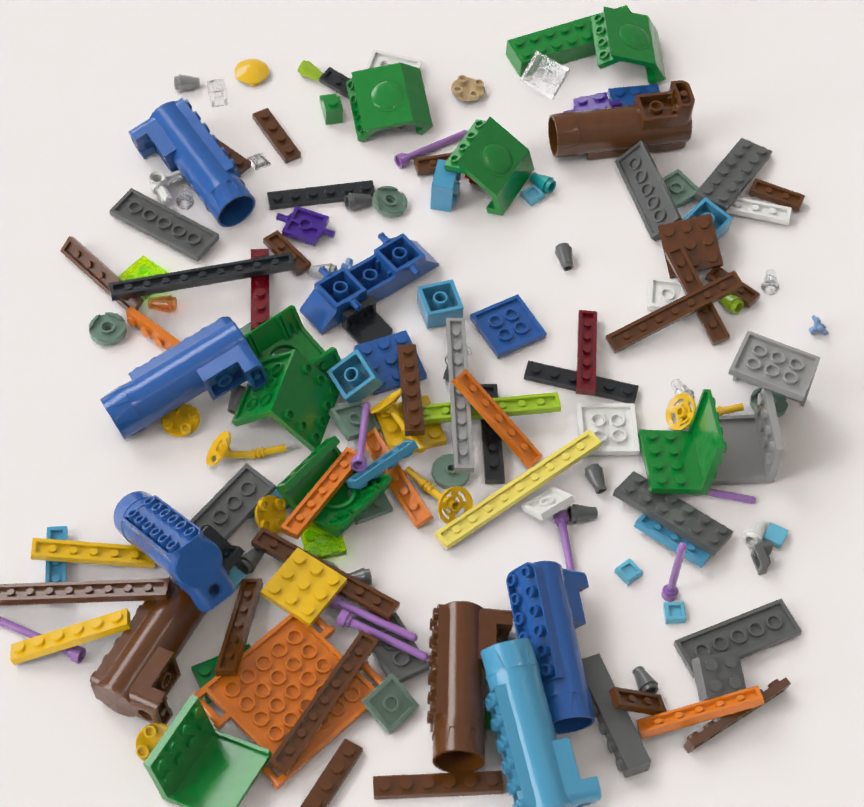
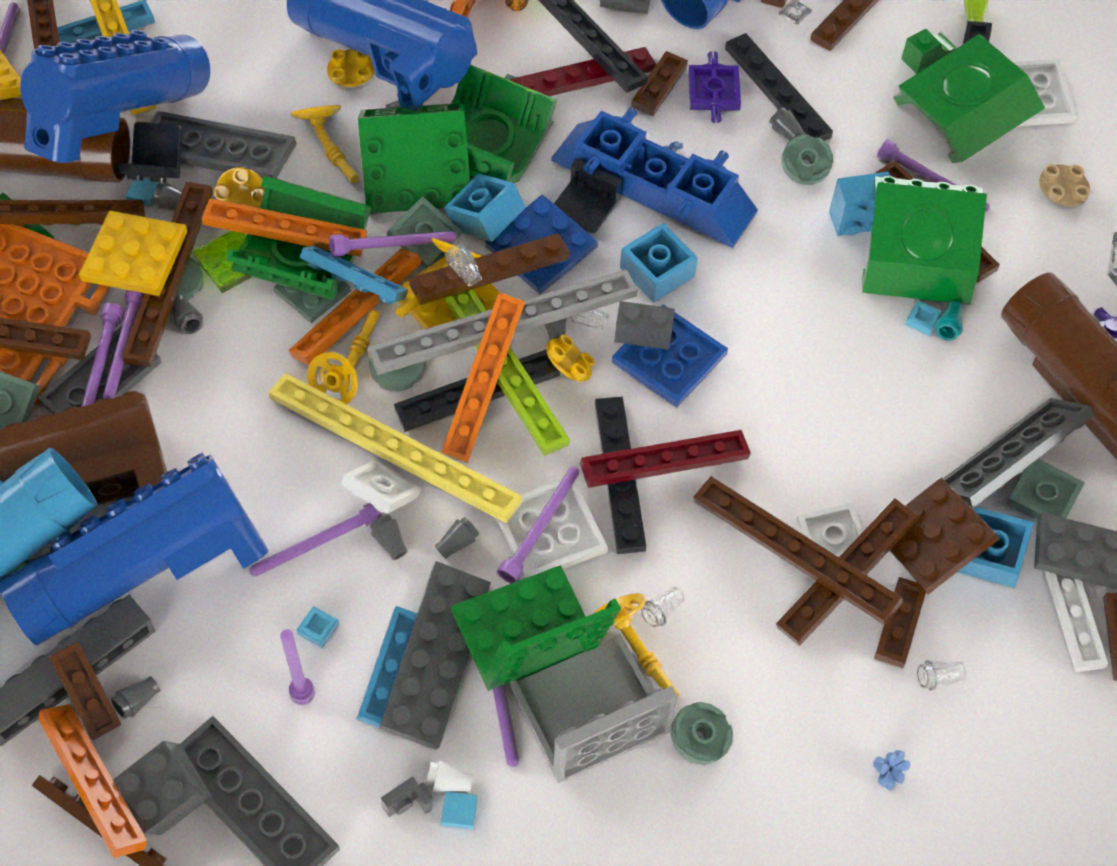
camera: 70 degrees right, 5 degrees up
light grey cone [309,263,338,279] -> none
dark grey cone [554,243,573,271] -> none
medium azure tile [663,602,686,624] -> none
lime cone [719,294,744,314] -> none
light grey bracket [728,331,821,407] -> none
none -> clear cone [445,243,482,286]
none -> medium lavender piece [497,466,579,584]
none -> yellow dish [546,334,595,382]
none -> dark grey brick [614,301,675,350]

